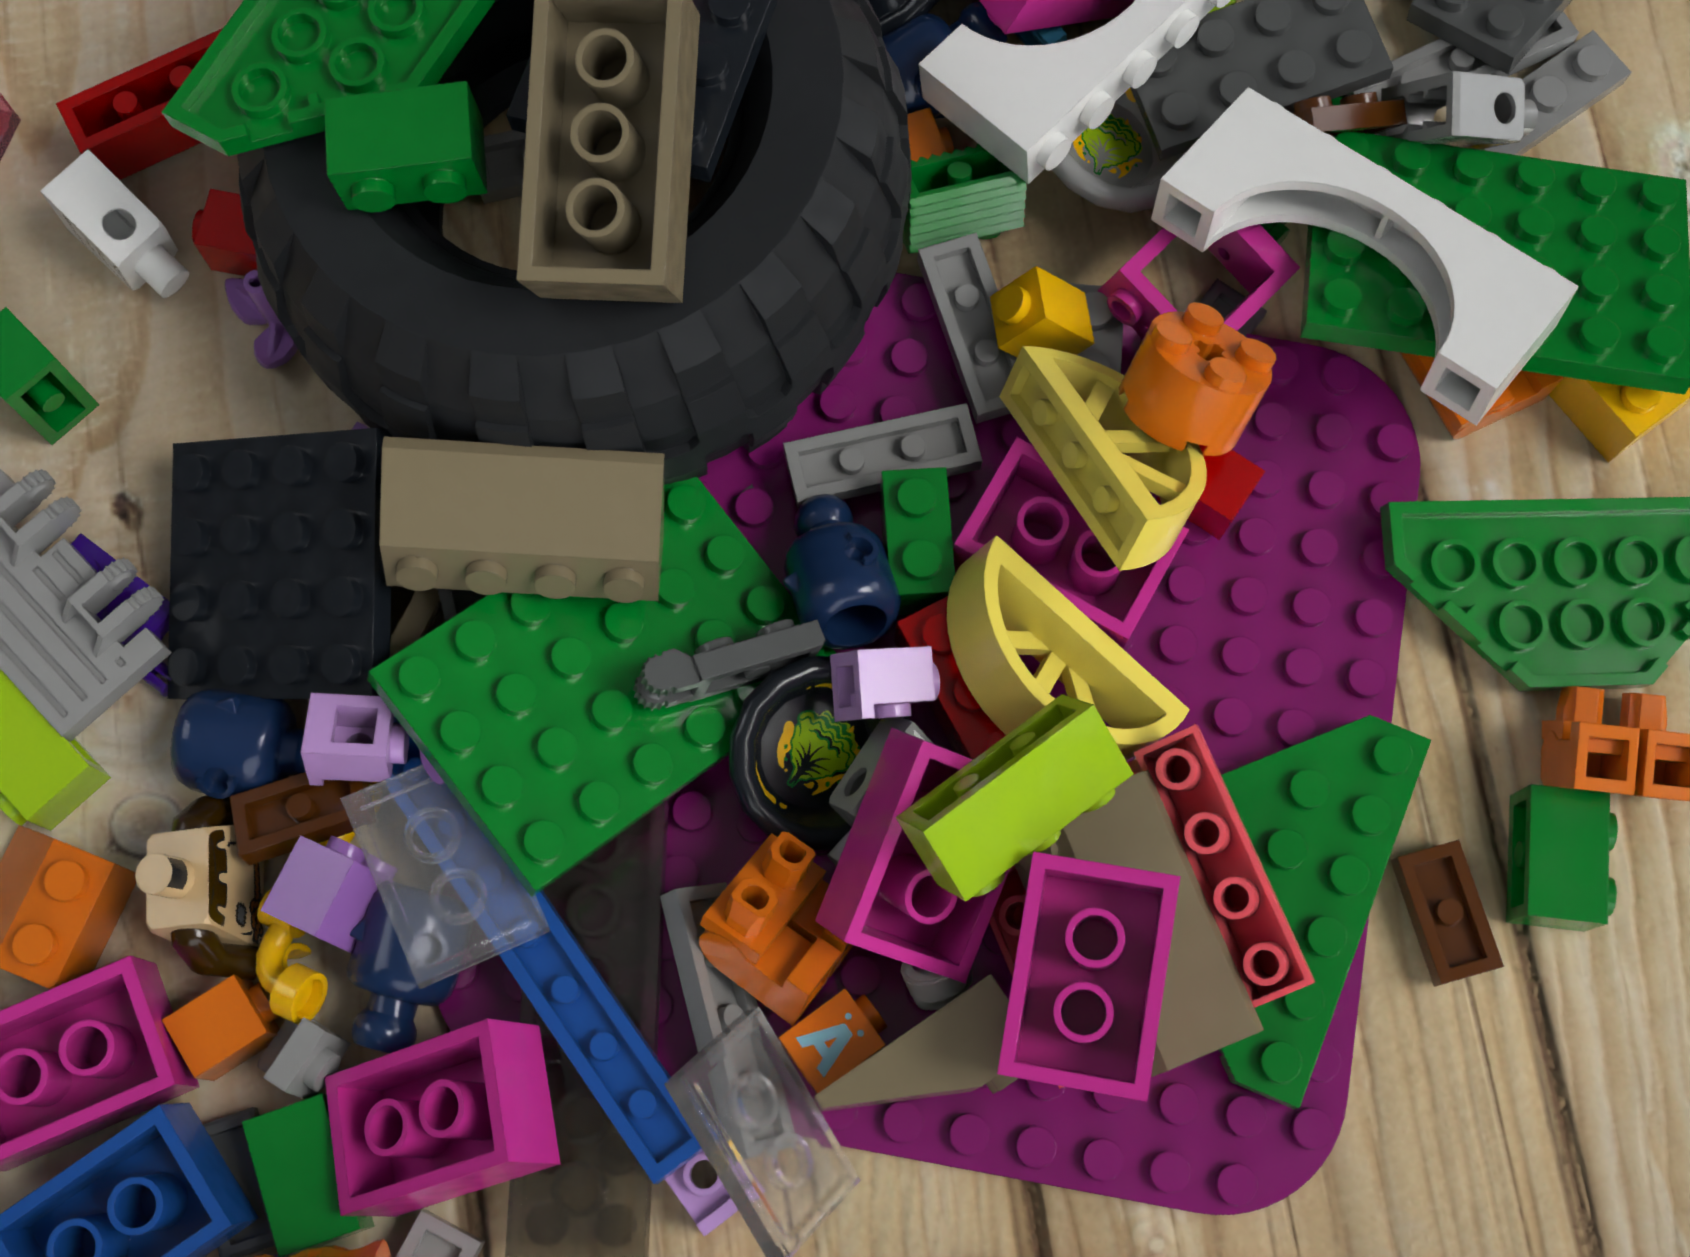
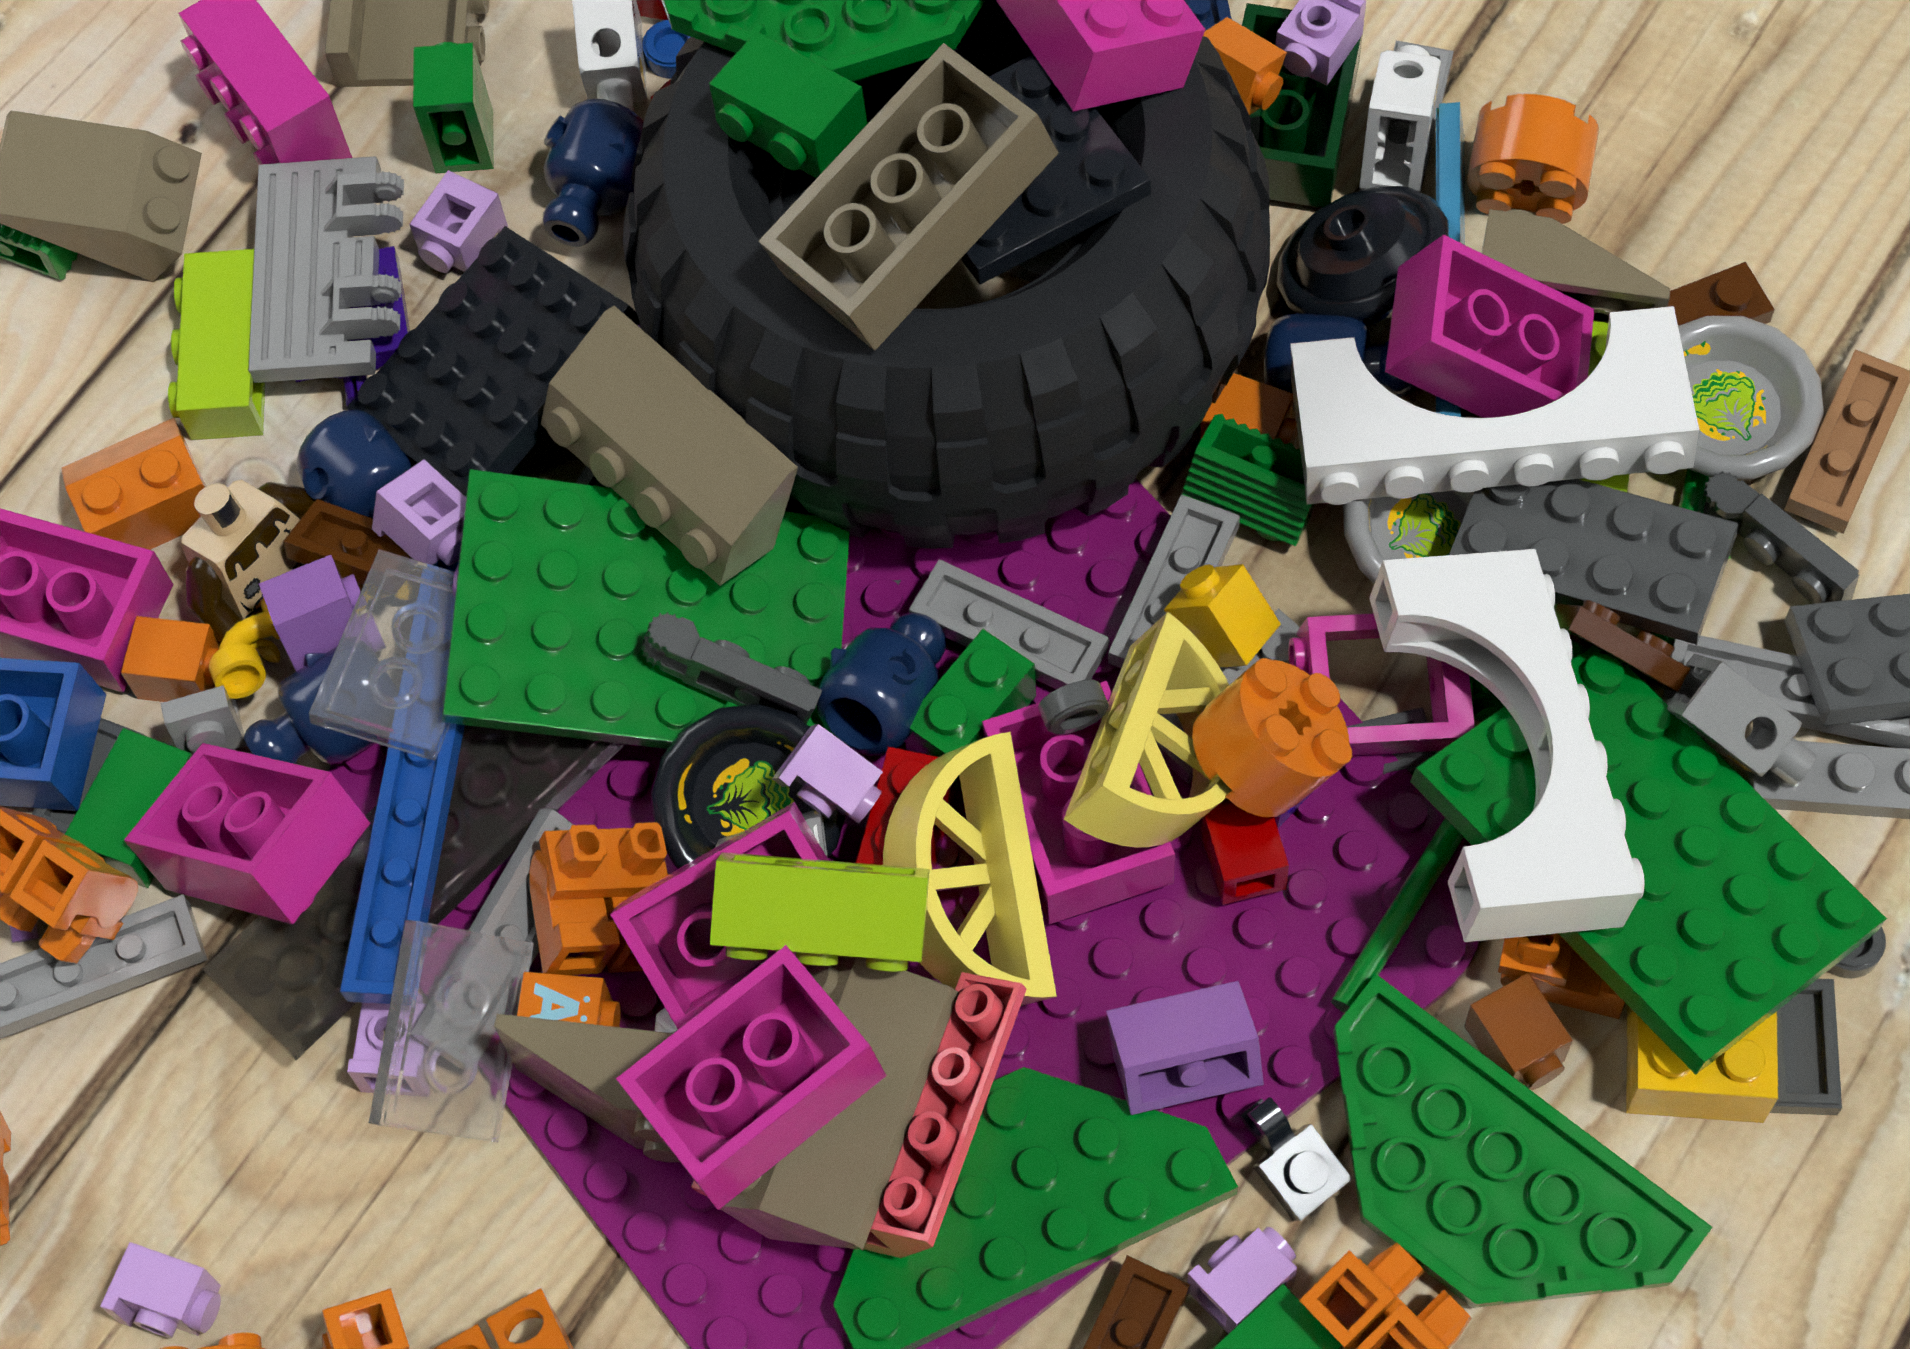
camera: 50 degrees right, 10 degrees down
none -> lavender brick [409,170,508,273]
none -> dark blue piece [543,99,644,247]
none -> blue tile [642,20,690,79]
none -> dark grey tile [1038,680,1109,734]
none -> medium lavender brick [1106,981,1264,1115]
none -> lavender brick [1187,1227,1297,1334]
none -> plate [1239,1097,1352,1221]
none -> green bar [1331,818,1464,1013]
none -> dark orange brick [1464,973,1573,1090]

